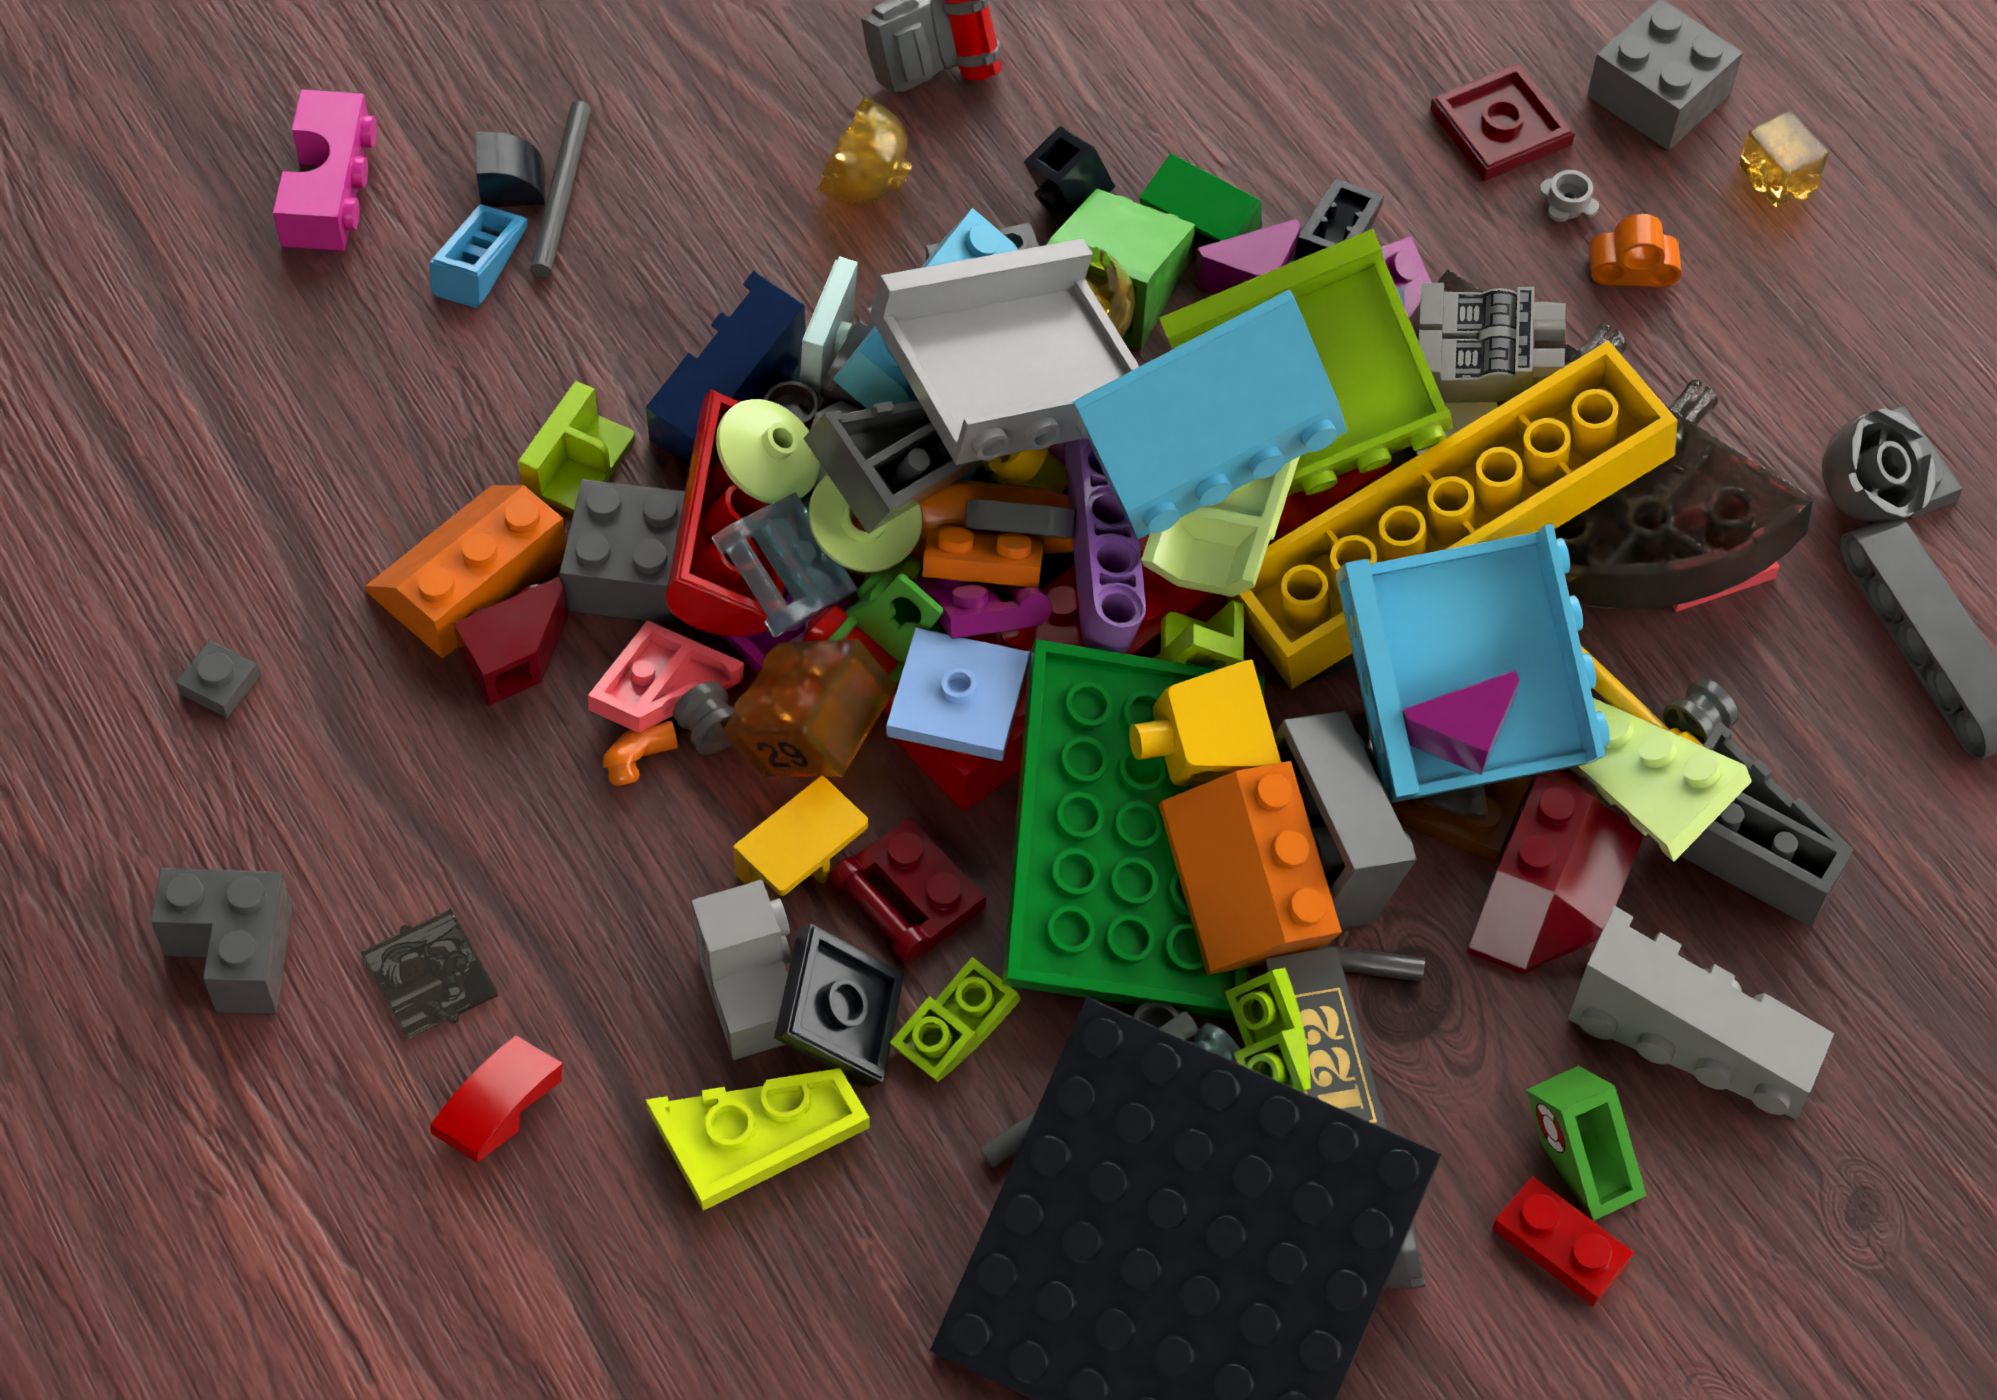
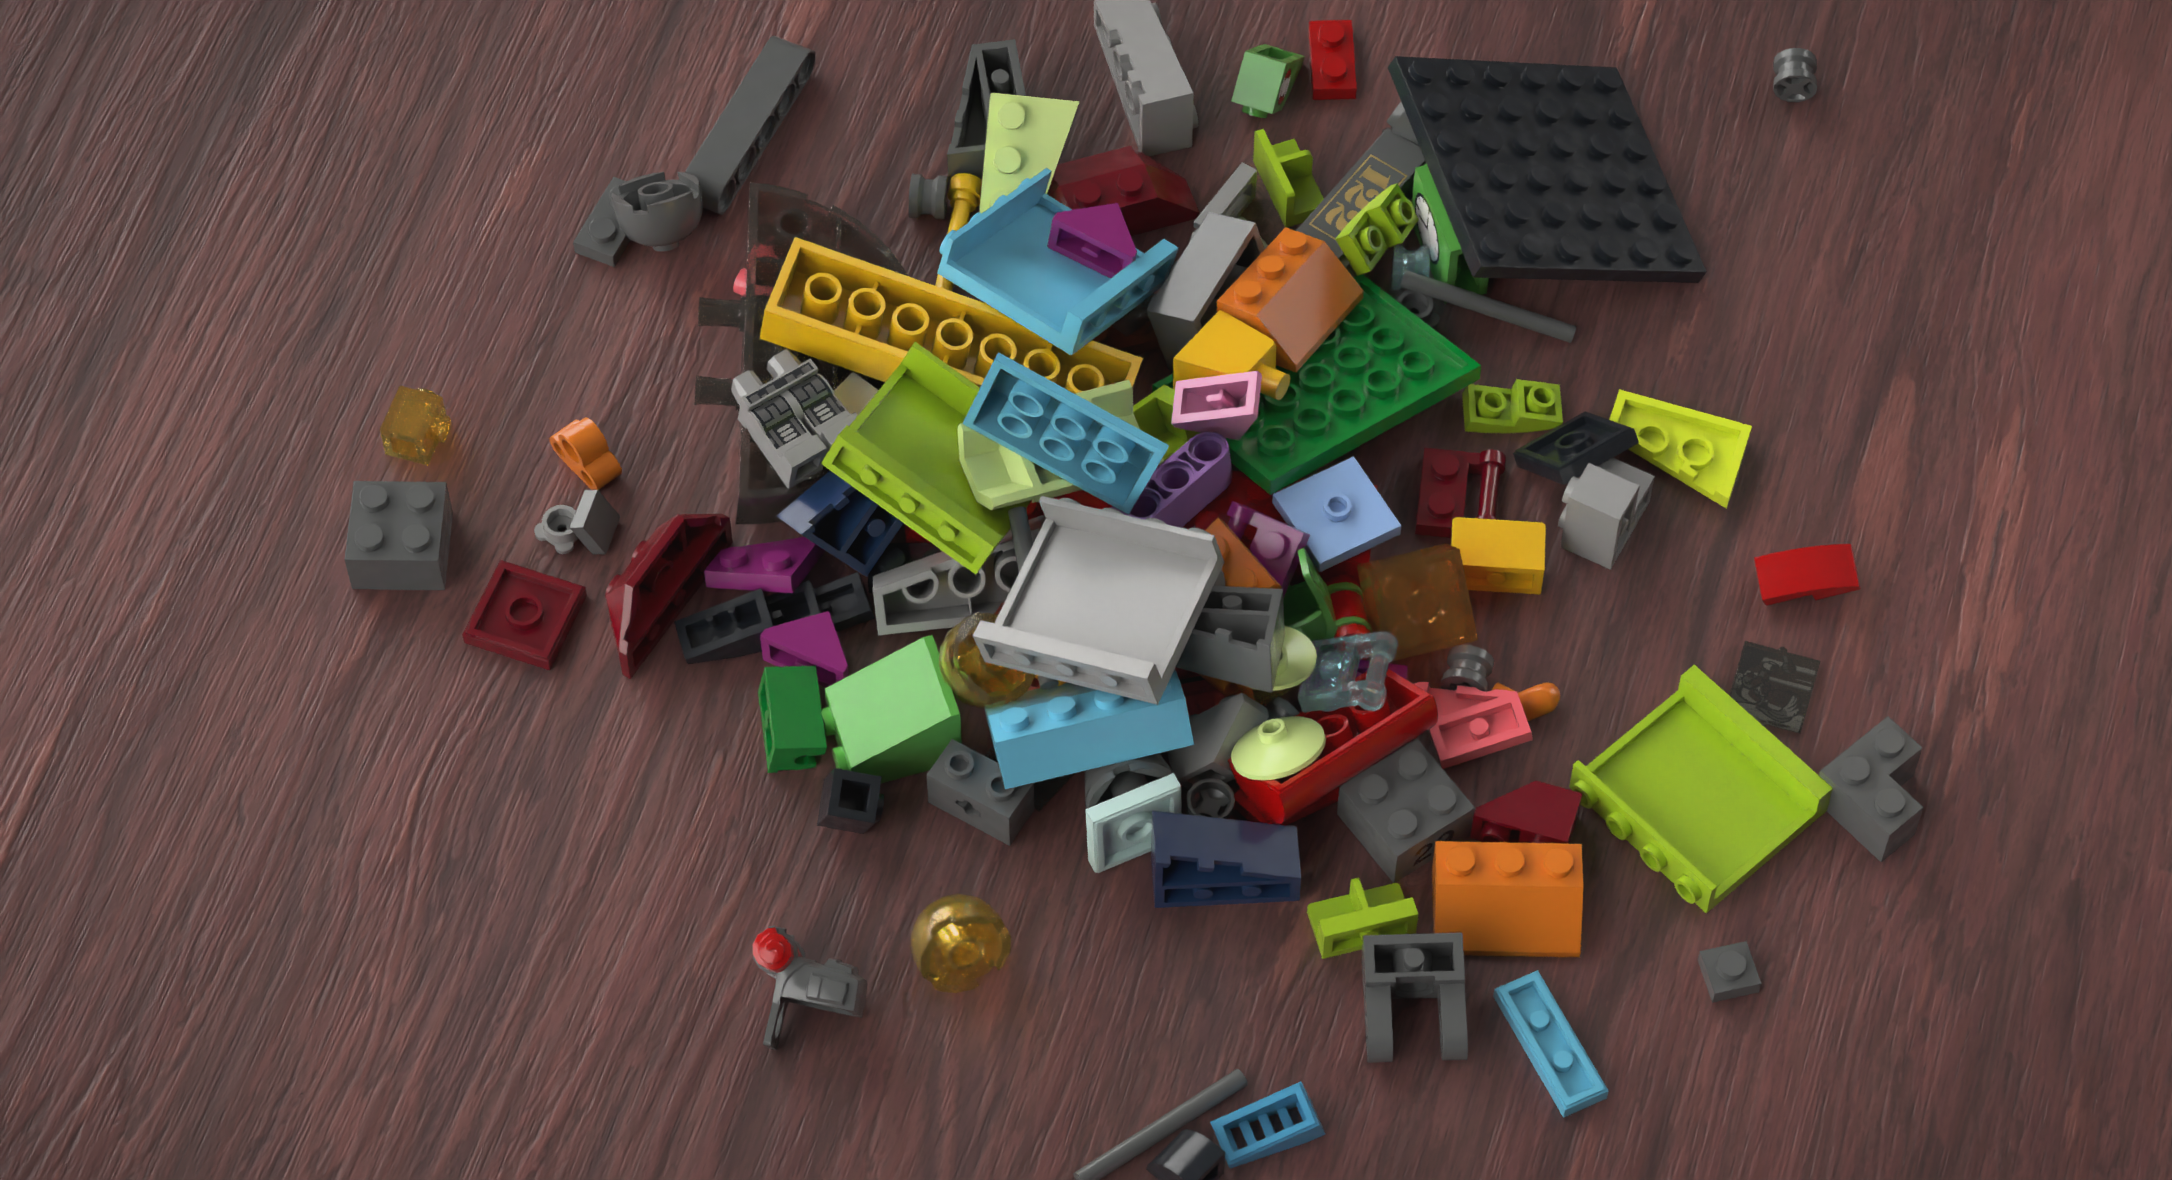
camera: 130 degrees left, 0 degrees up
none -> dark grey tile [570,490,621,555]
none -> dark red wedge [605,513,733,679]
none -> bright pink slope [1171,371,1262,440]
none -> light grey tile [1194,162,1257,229]
none -> lime panel [1253,129,1324,228]
none -> dark grey brick [1362,933,1468,1063]
none -> medium azure tile [1493,970,1609,1118]
none -> lime panel [1569,665,1833,914]

